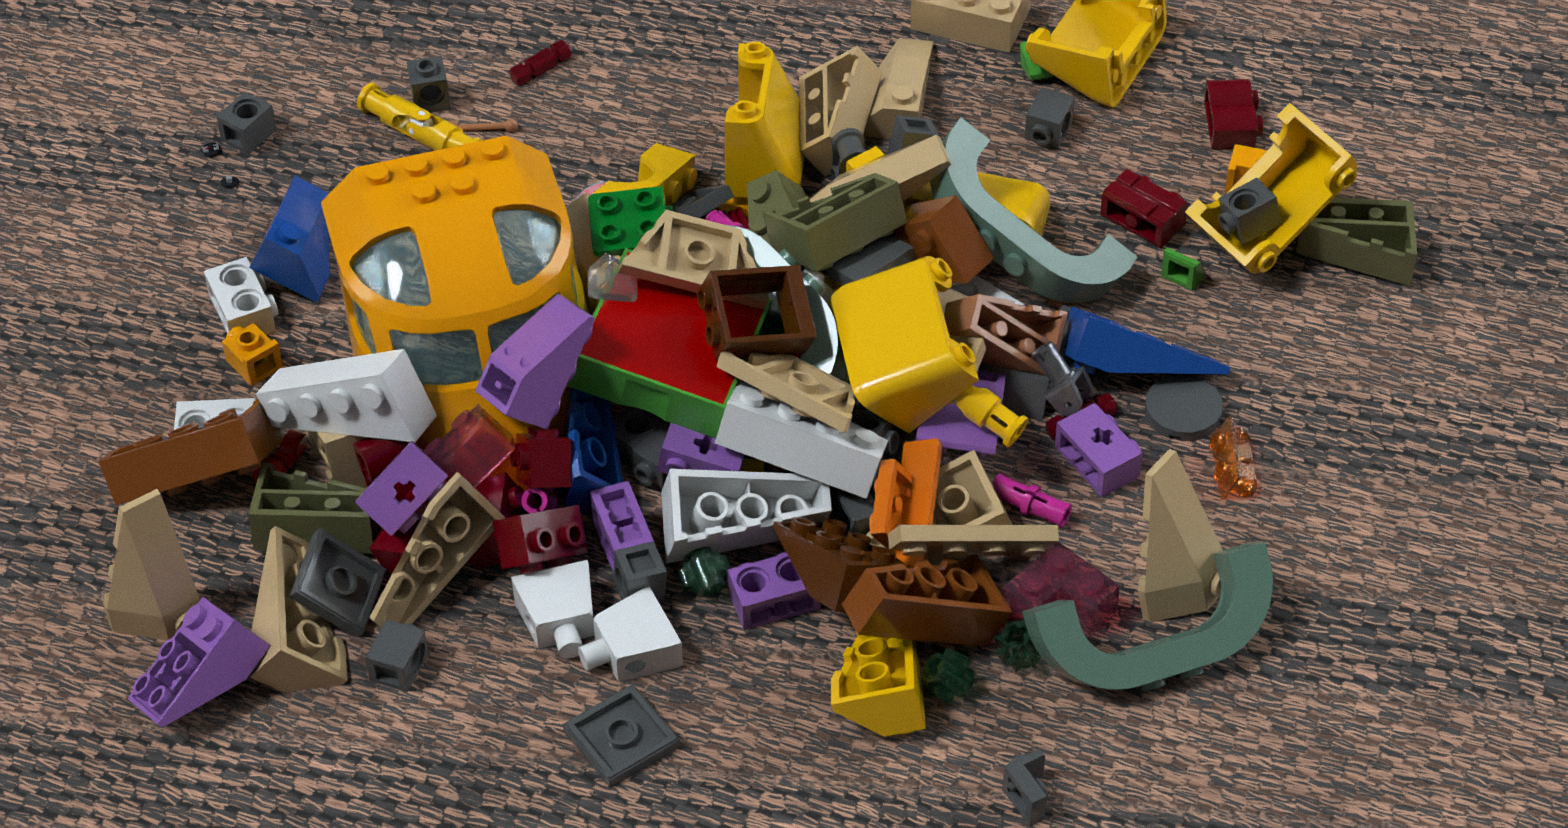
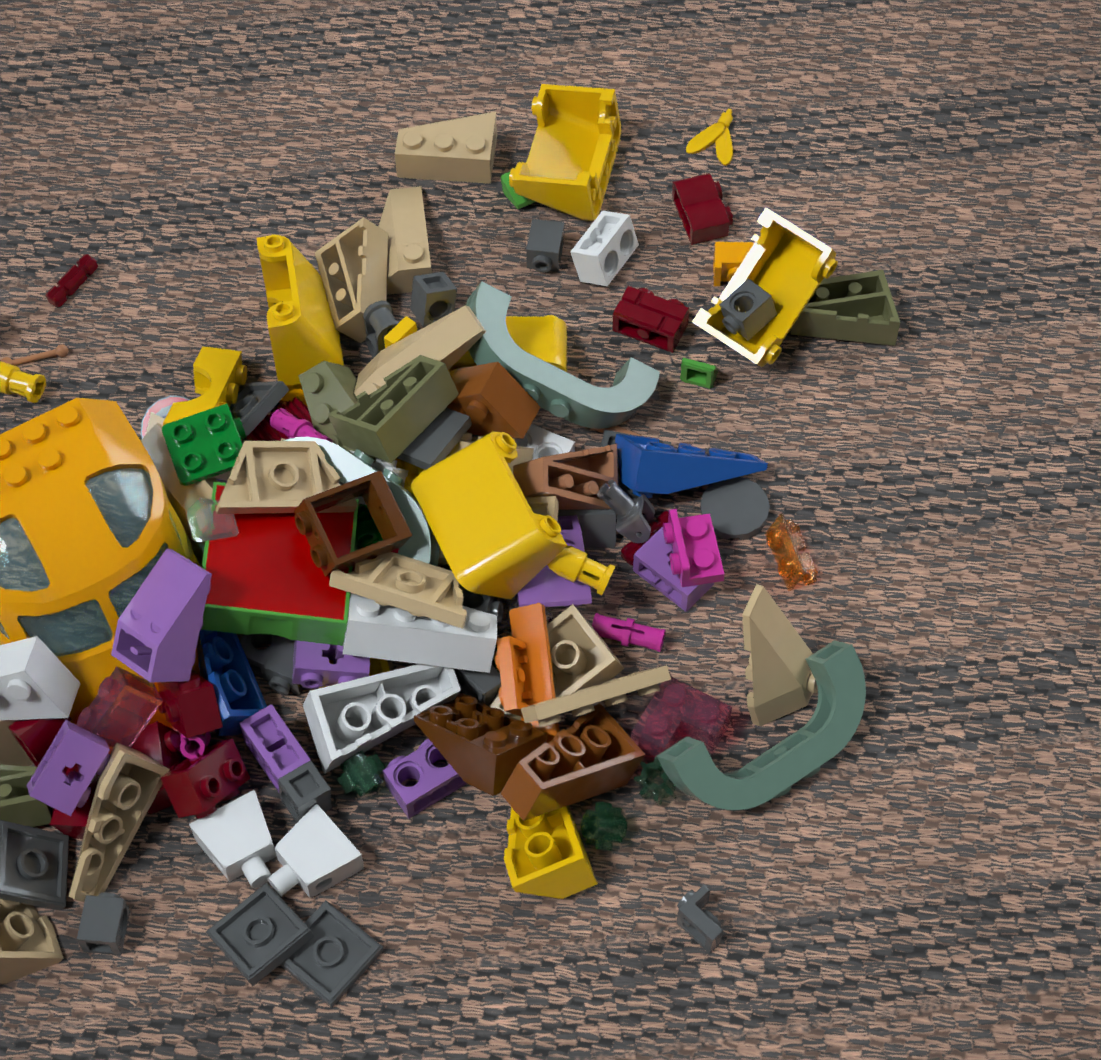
camera: 15 degrees left, 10 degrees up
none -> dark grey tile [206,882,314,986]
none -> white brick [570,210,639,286]
none -> dark pink bracket [663,509,724,588]
none -> yellow piece [686,109,733,166]

